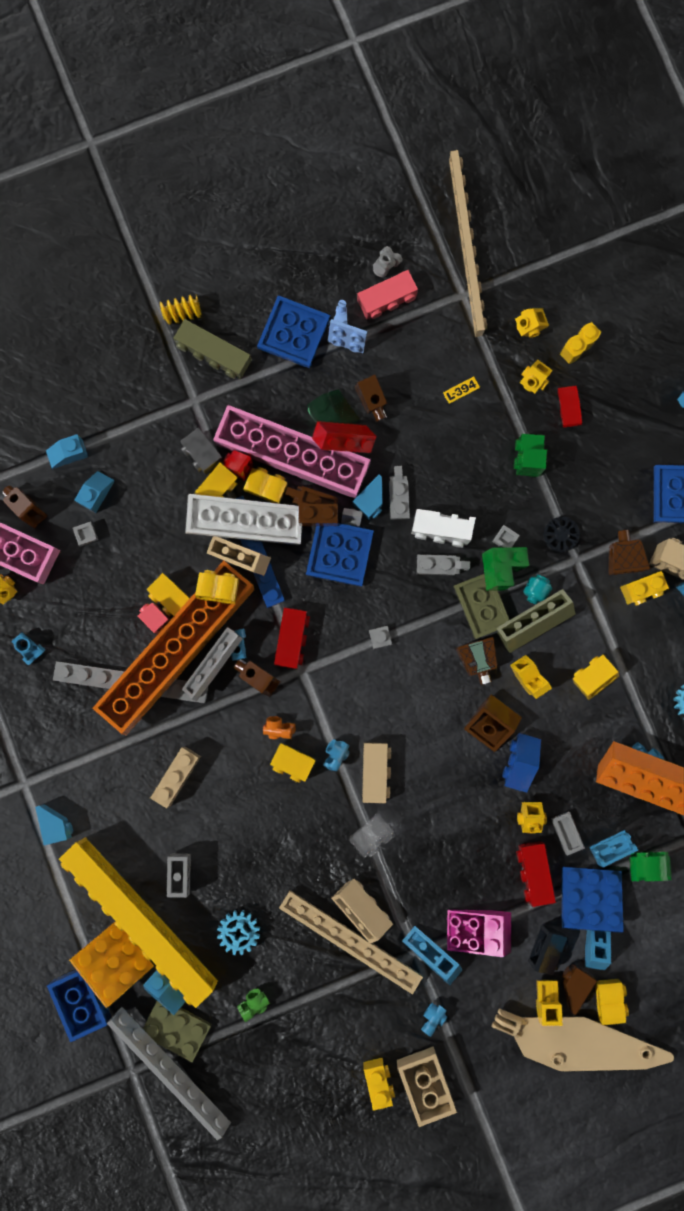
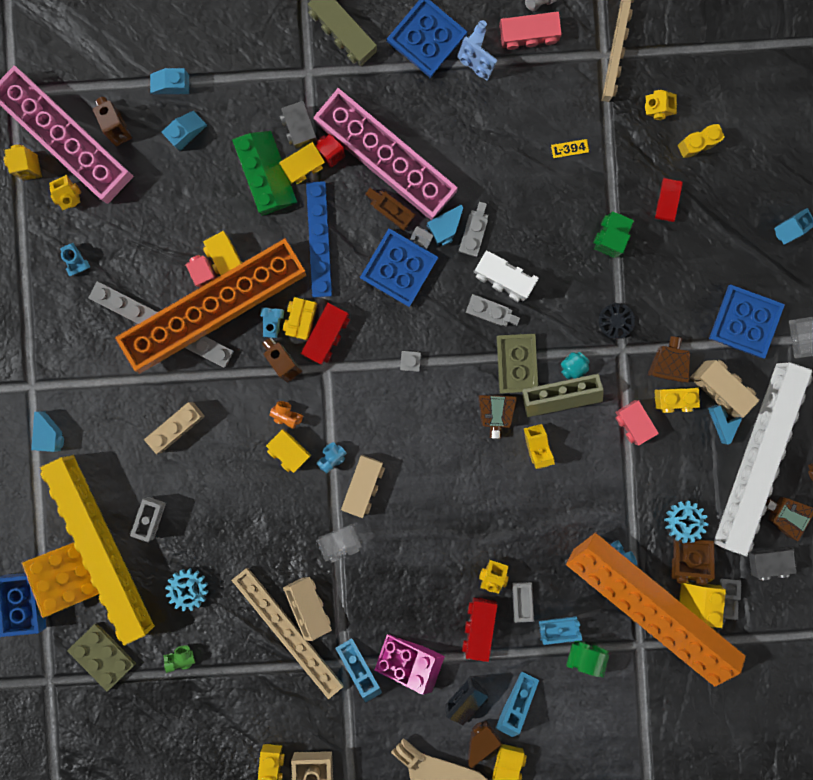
camera: 15 degrees right, 5 degrees up
light grey plate [73,521,98,547] -> none
light grey plate [107,1007,231,1140] -> none
dark azure slope [143,970,186,1016] -> none
light grey plate [182,627,243,702] -> none
white plate [185,494,302,545] -> none
yellow brick [195,570,239,604] -> none
tan brick [207,536,271,576] -> none
yellow brick [243,467,288,504] -> none
reddish brown brick [299,504,338,526] -> none
clear green slope [307,389,360,424] -> none
red brick [312,421,377,453] -> none
reddish brown torso [355,375,387,421] -> none
dark azure plate [421,1003,447,1037] -> none
reddish brown slope [464,694,522,752] -> none
green brick [482,547,529,591] -> none
light grey plate [492,525,519,548] -> none
blue brick [502,733,541,793] -> none
yellow brick [520,360,553,394] -> none
yellow brick [536,980,563,1026] -> none
blue plate [561,867,623,933] -> none
yellow brick [573,655,619,700] -> none
none -> green slope [232,131,297,216]
none -> yellow brick [283,297,318,341]
none -> coral brick [615,400,659,445]

